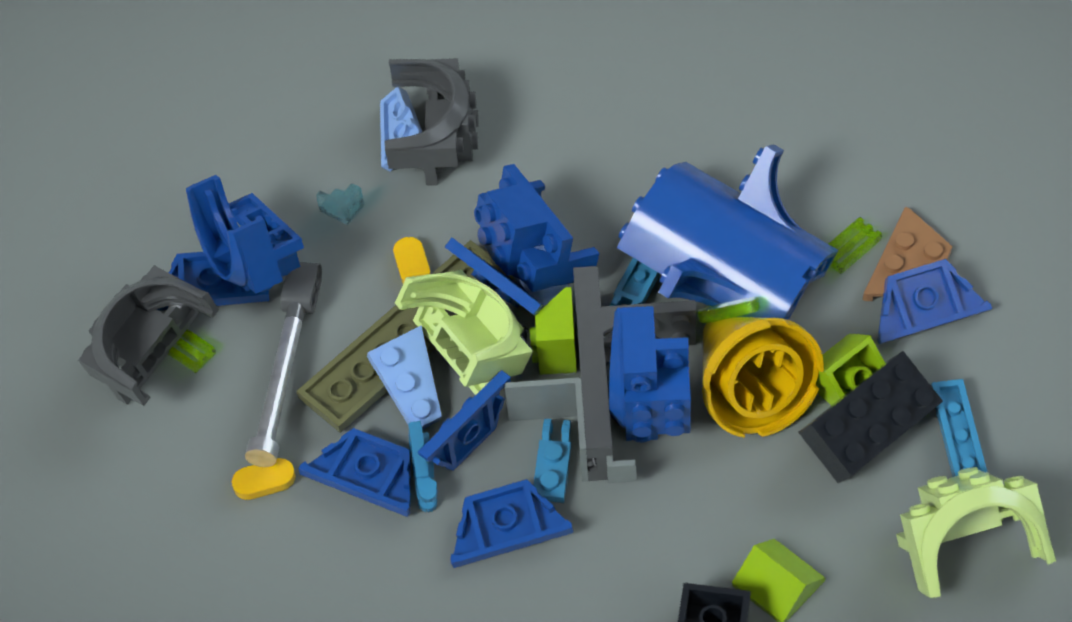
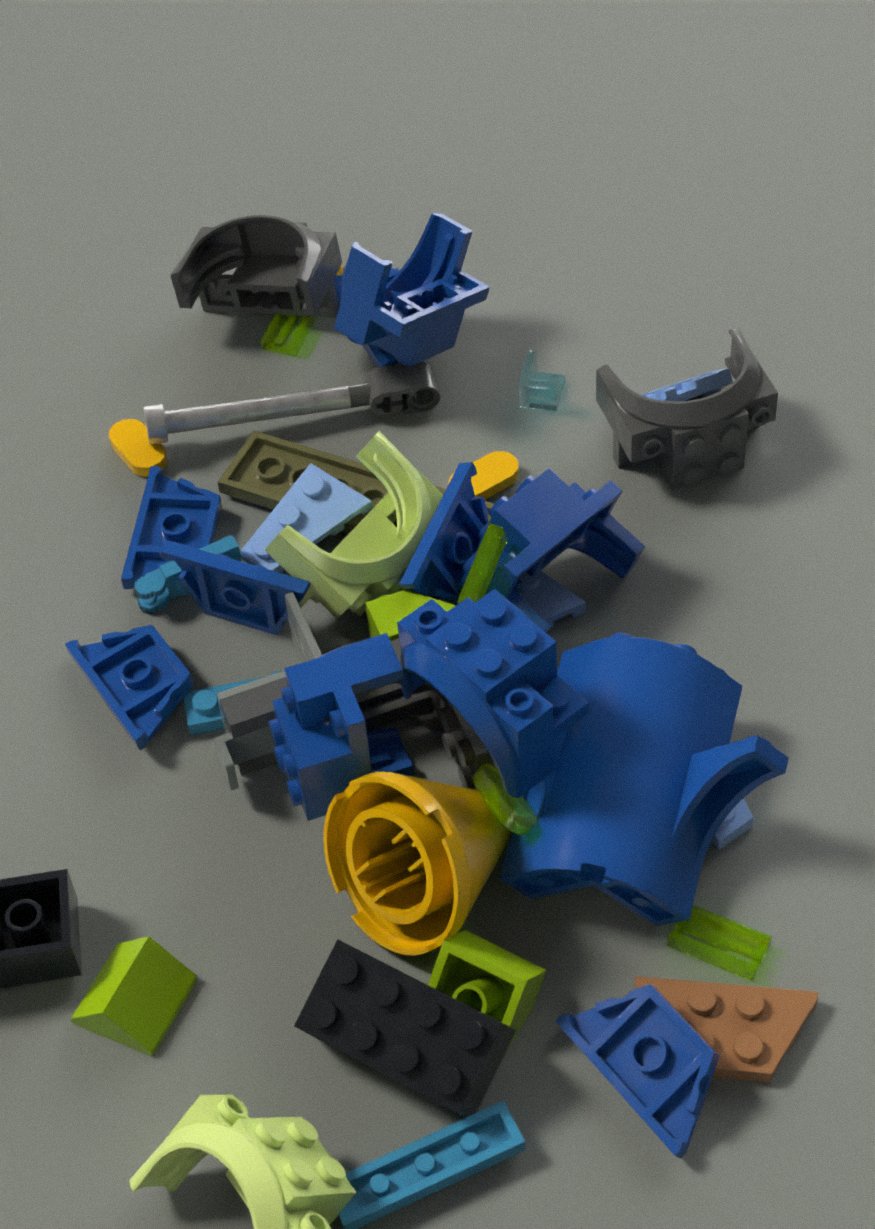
camera: 70 degrees right, 5 degrees down
none -> blue piece [397,589,589,798]
none -> clear neon green tile [458,523,507,603]

